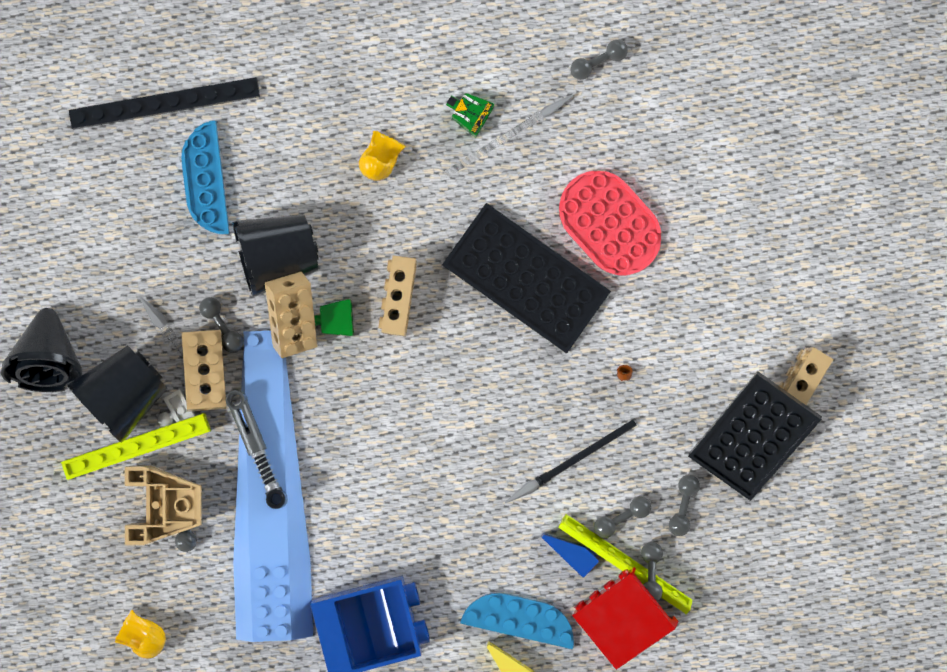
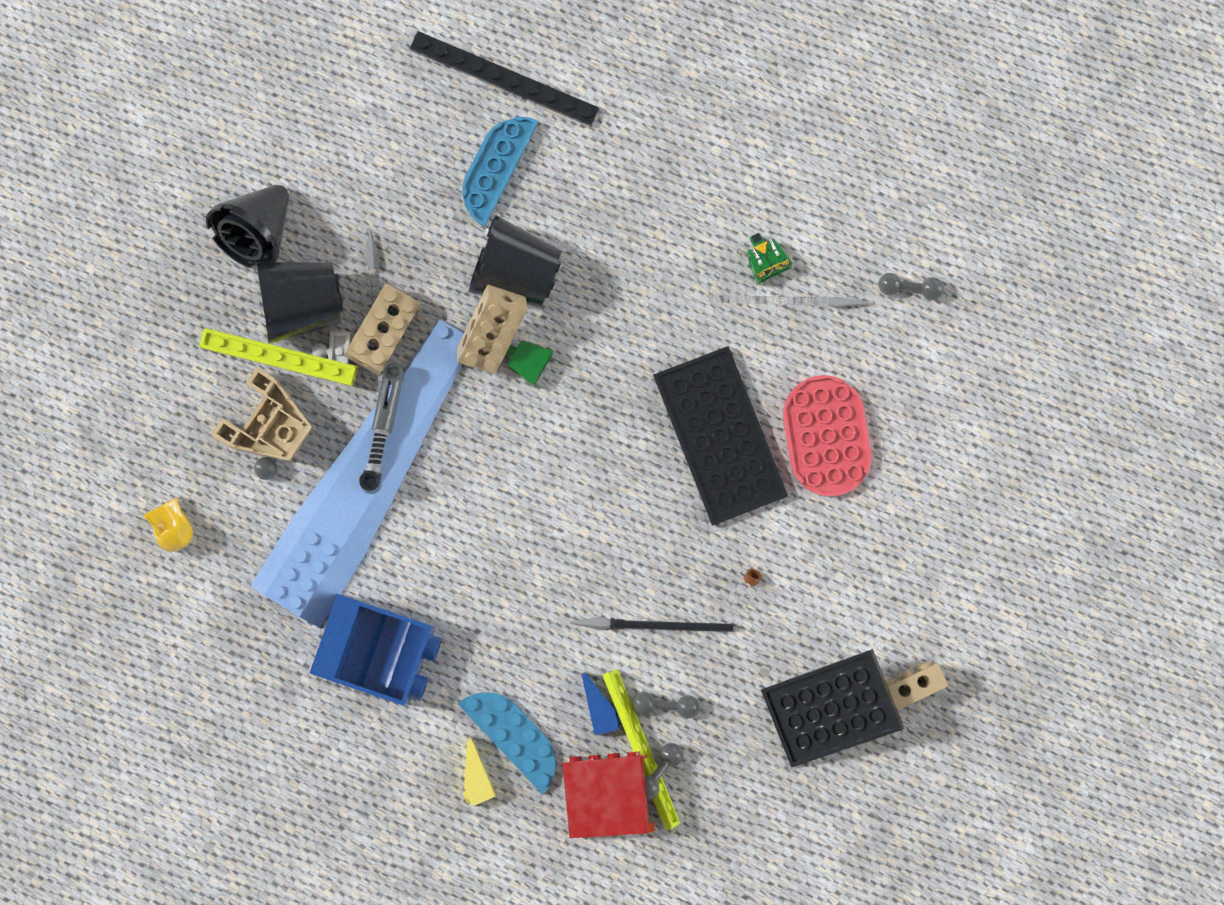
camera: 35 degrees right, 5 degrees down
dark grey piece [199,297,243,353] -> none
yellow piece [359,131,406,181] -> none
tan brick [378,255,417,337] -> none
dark grey piece [669,475,700,536] -> none

